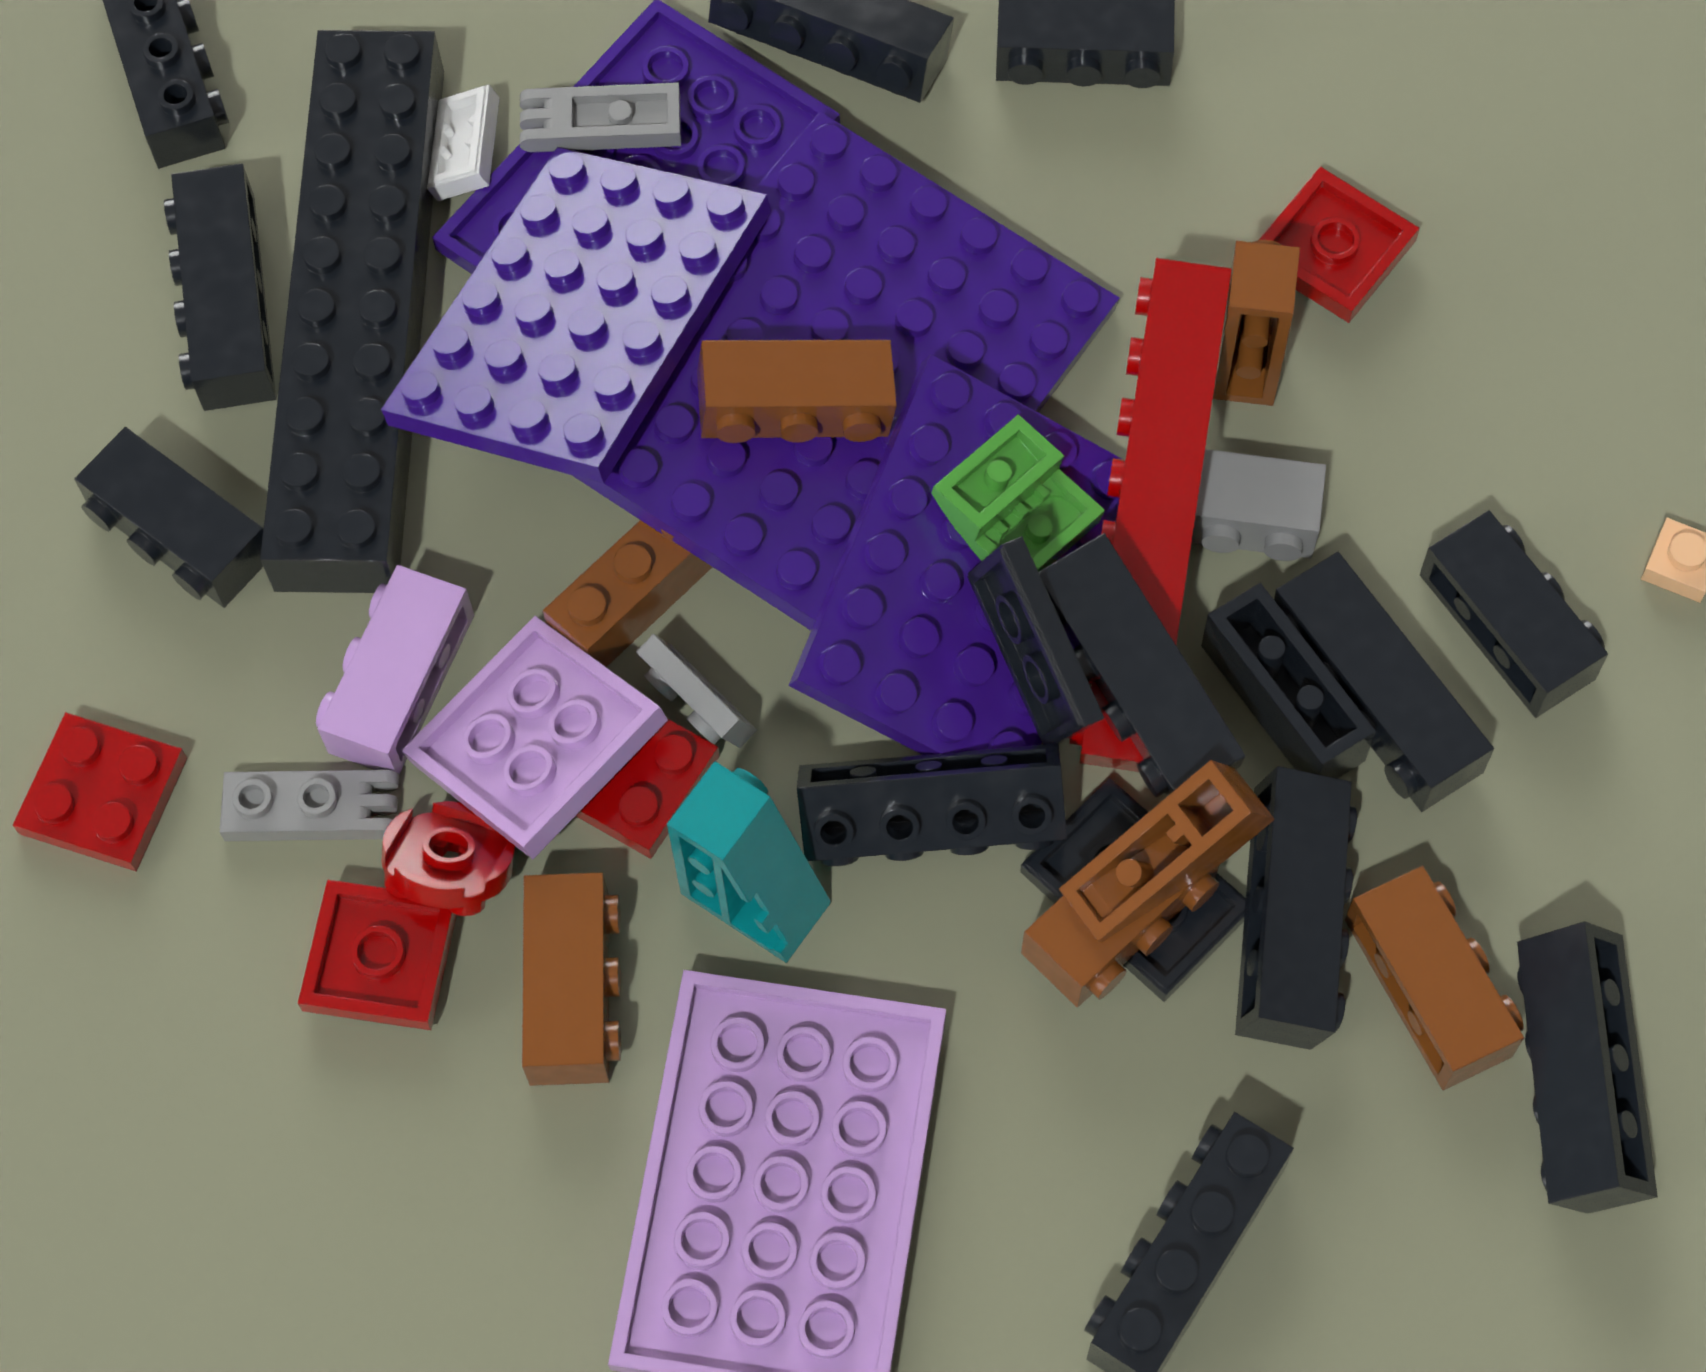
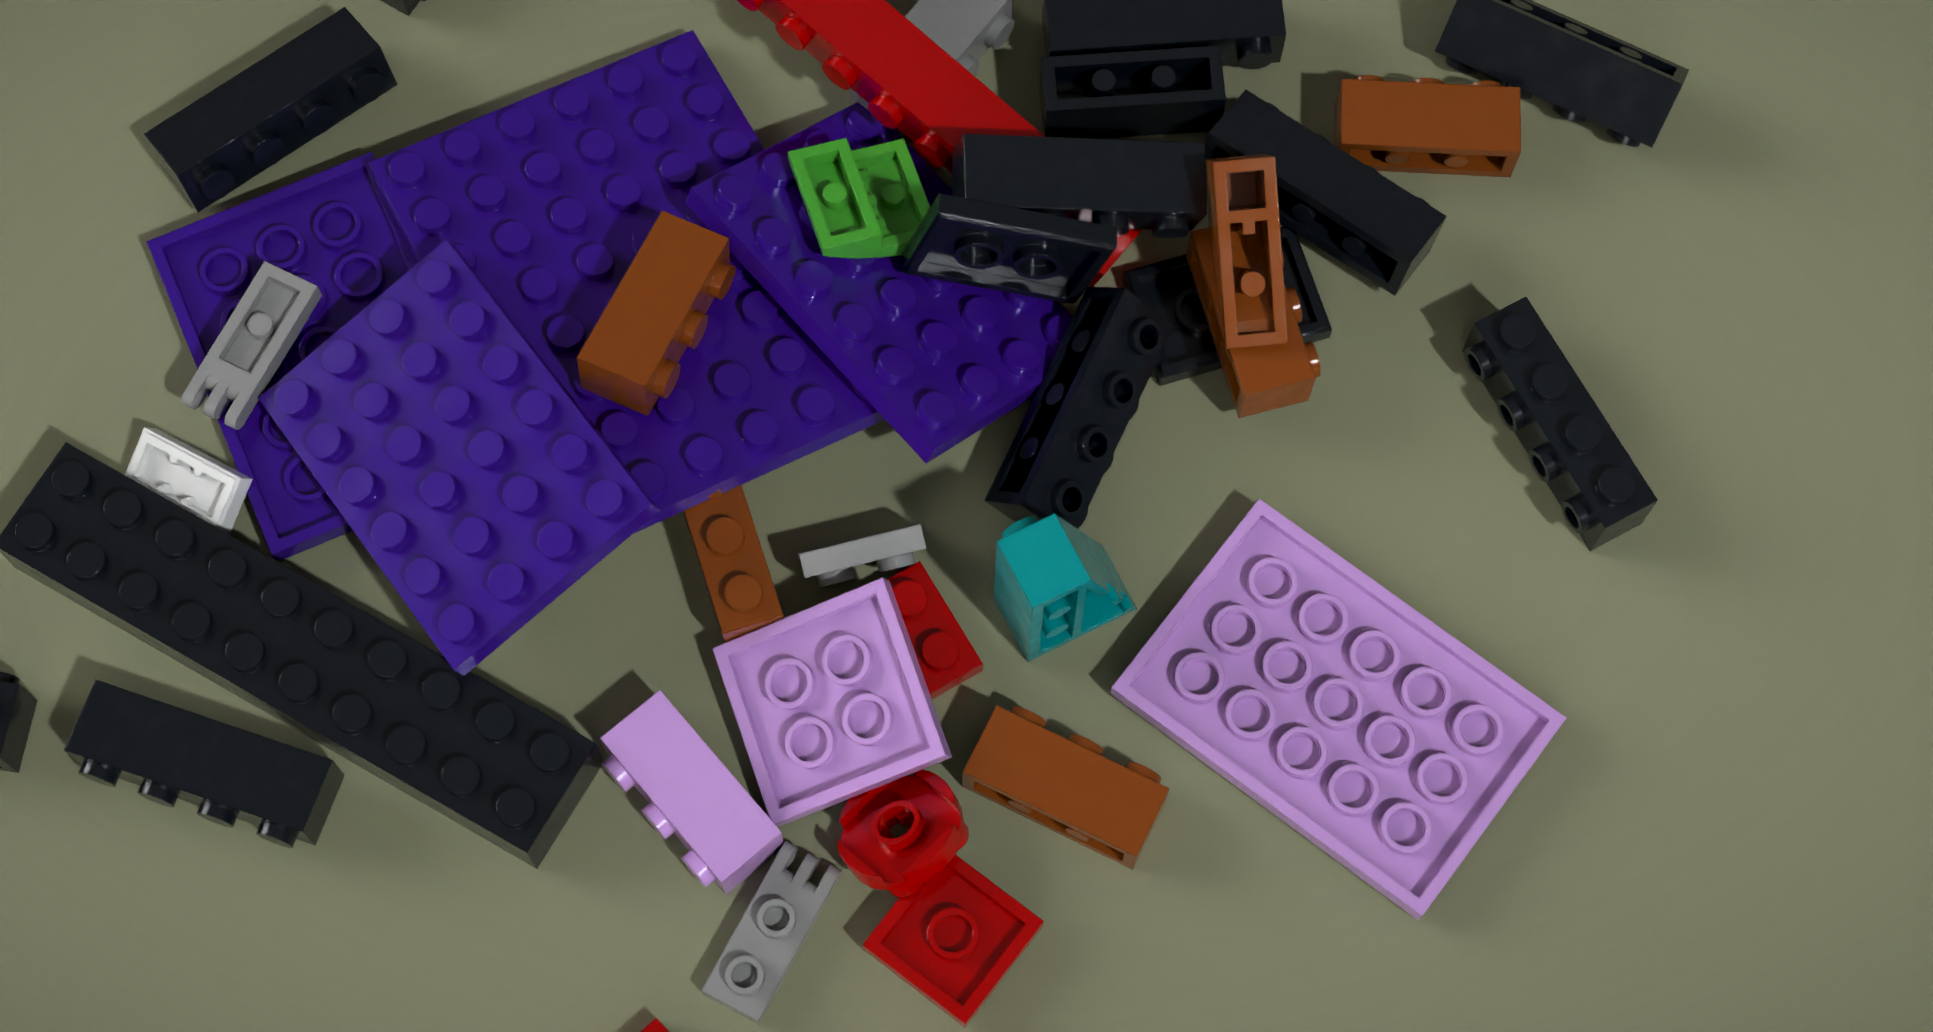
camera: 65 degrees left, 5 degrees up
black brick [74,426,263,608] -> none

